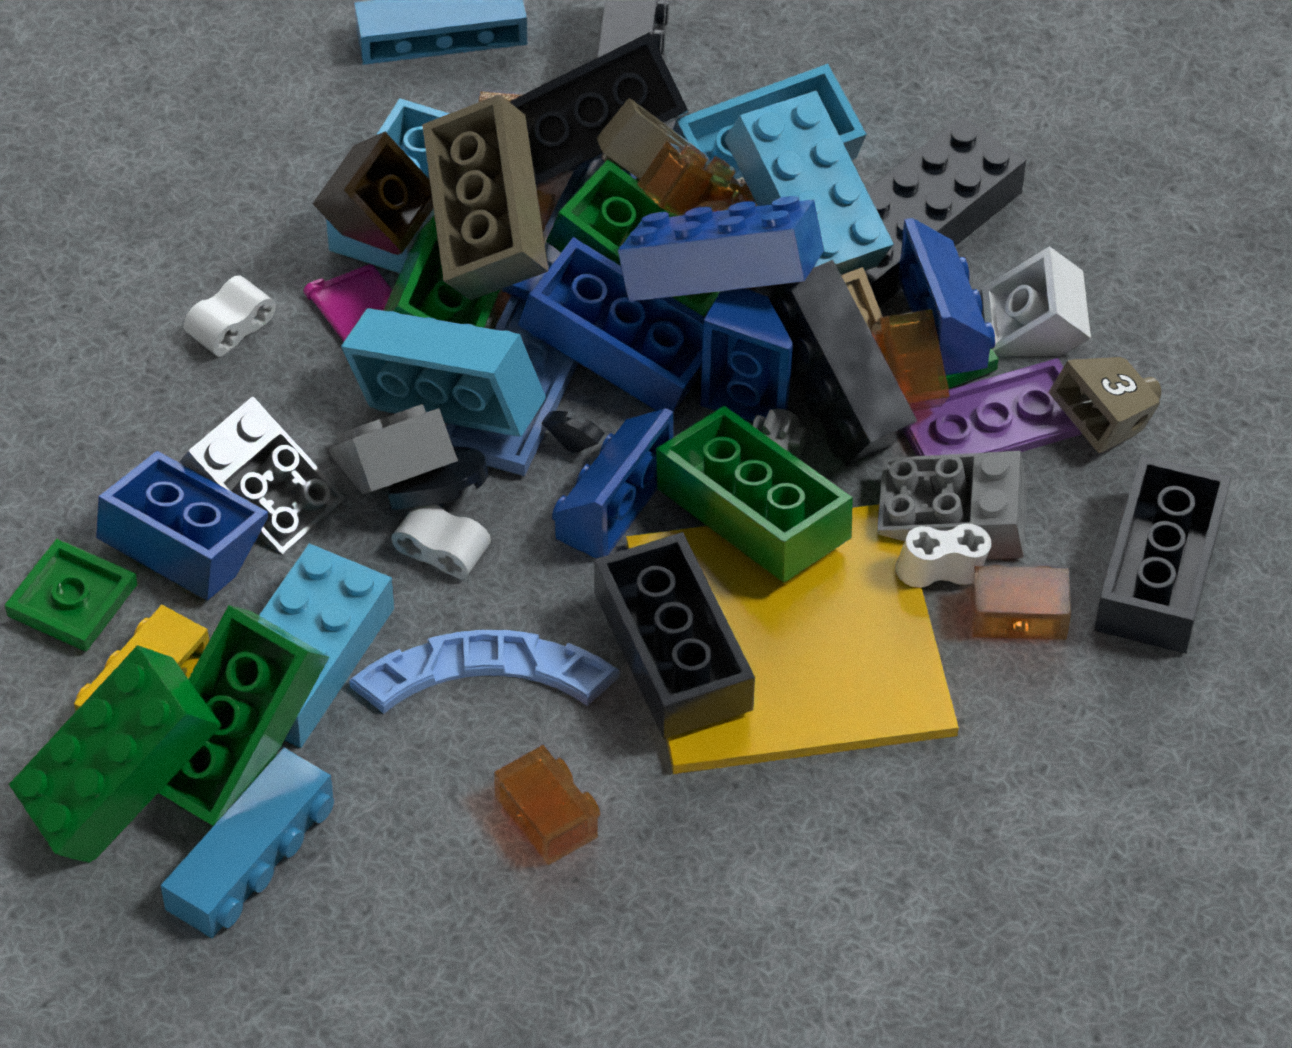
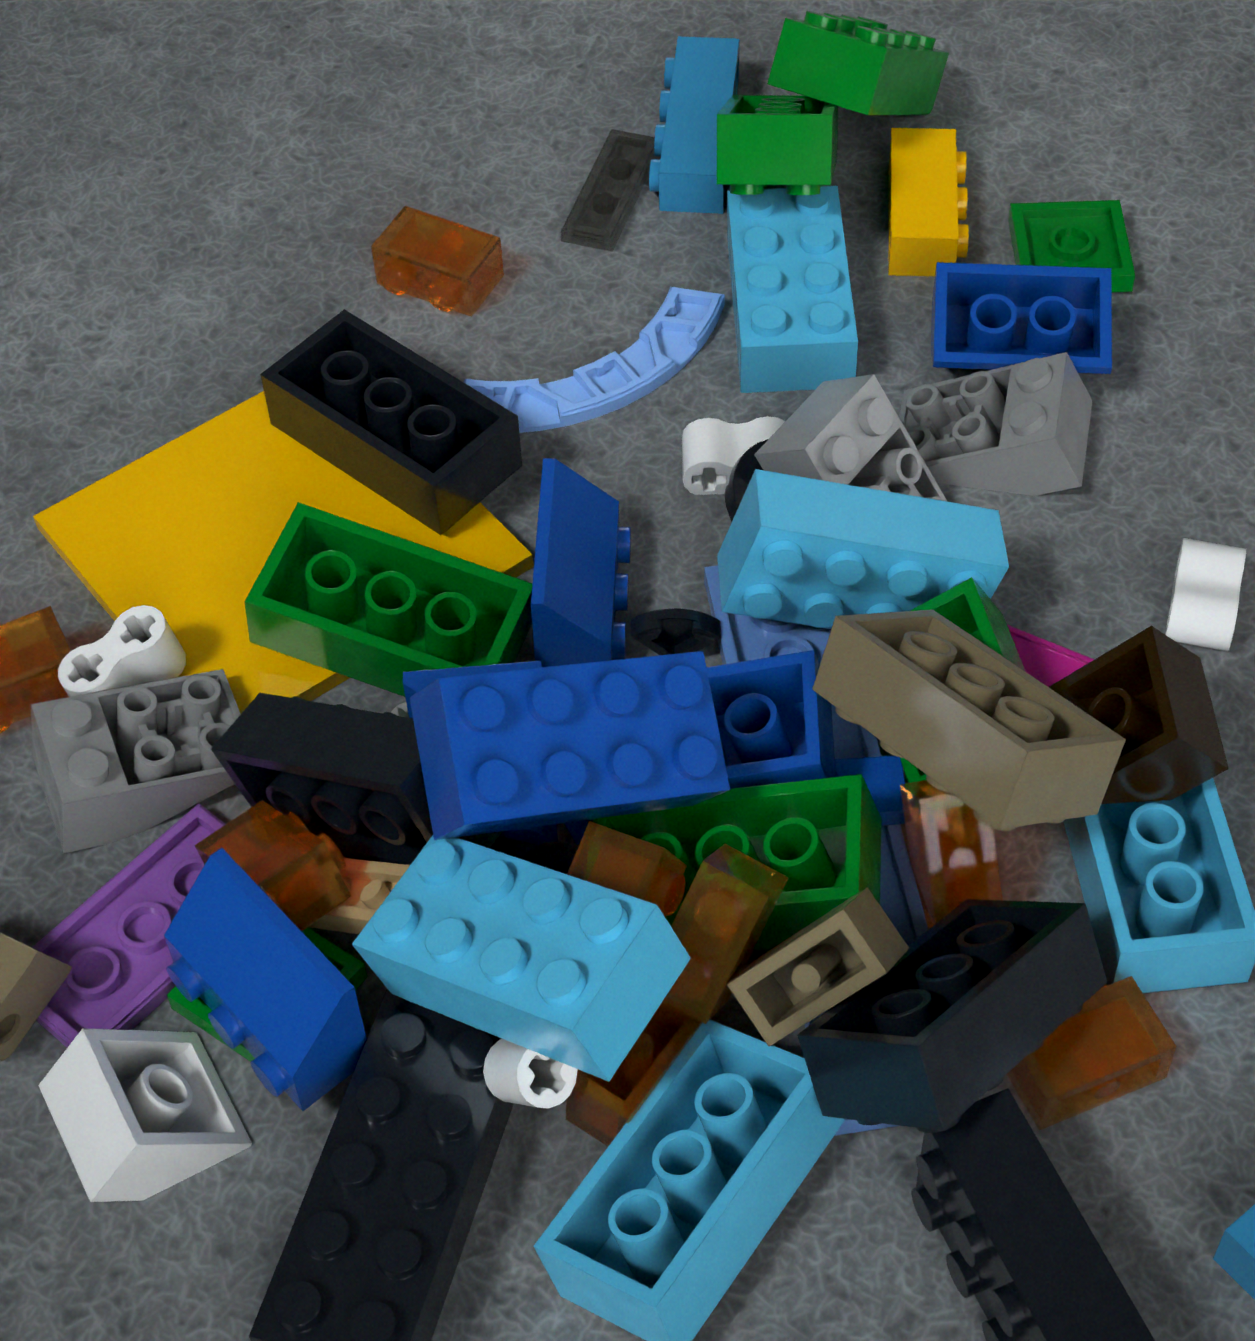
camera: 155 degrees right, 0 degrees up
none -> clear smoke tile [561,129,657,252]

